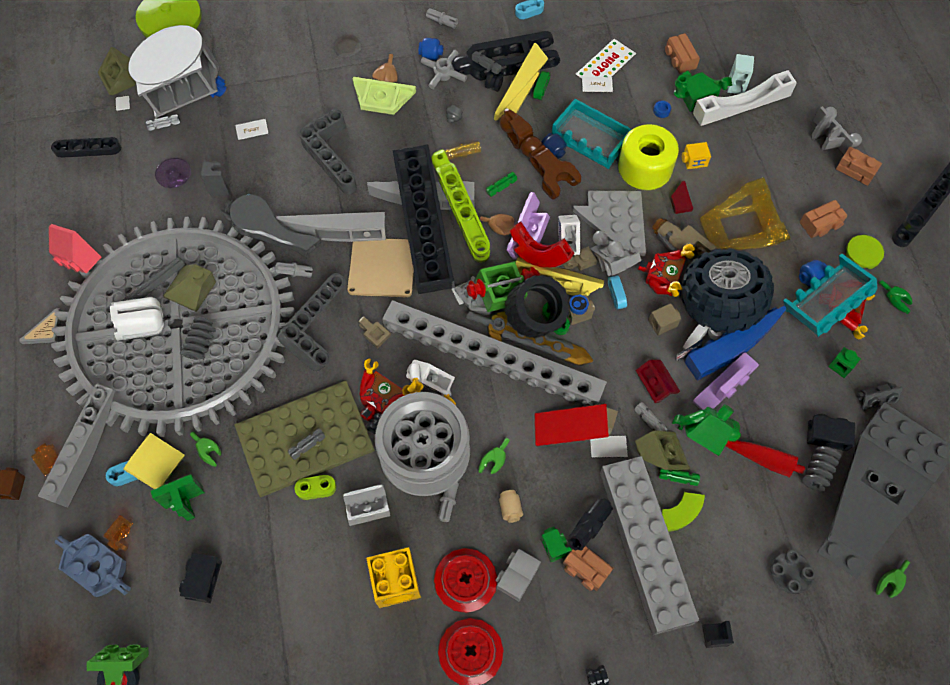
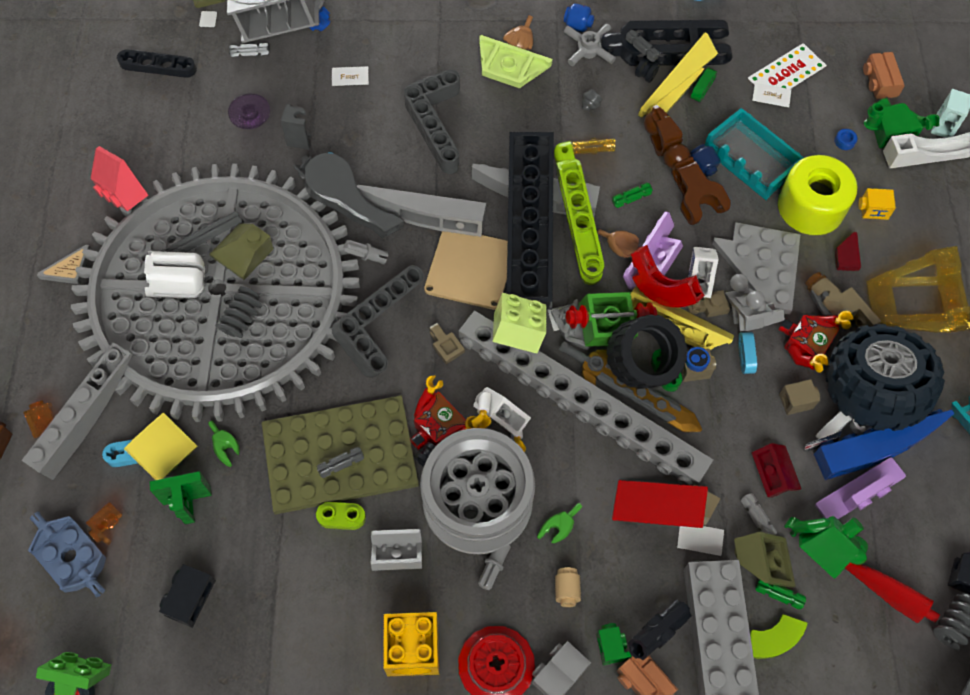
camera: 10 degrees right, 0 degrees up
none -> yellowish green brick [493,293,546,353]

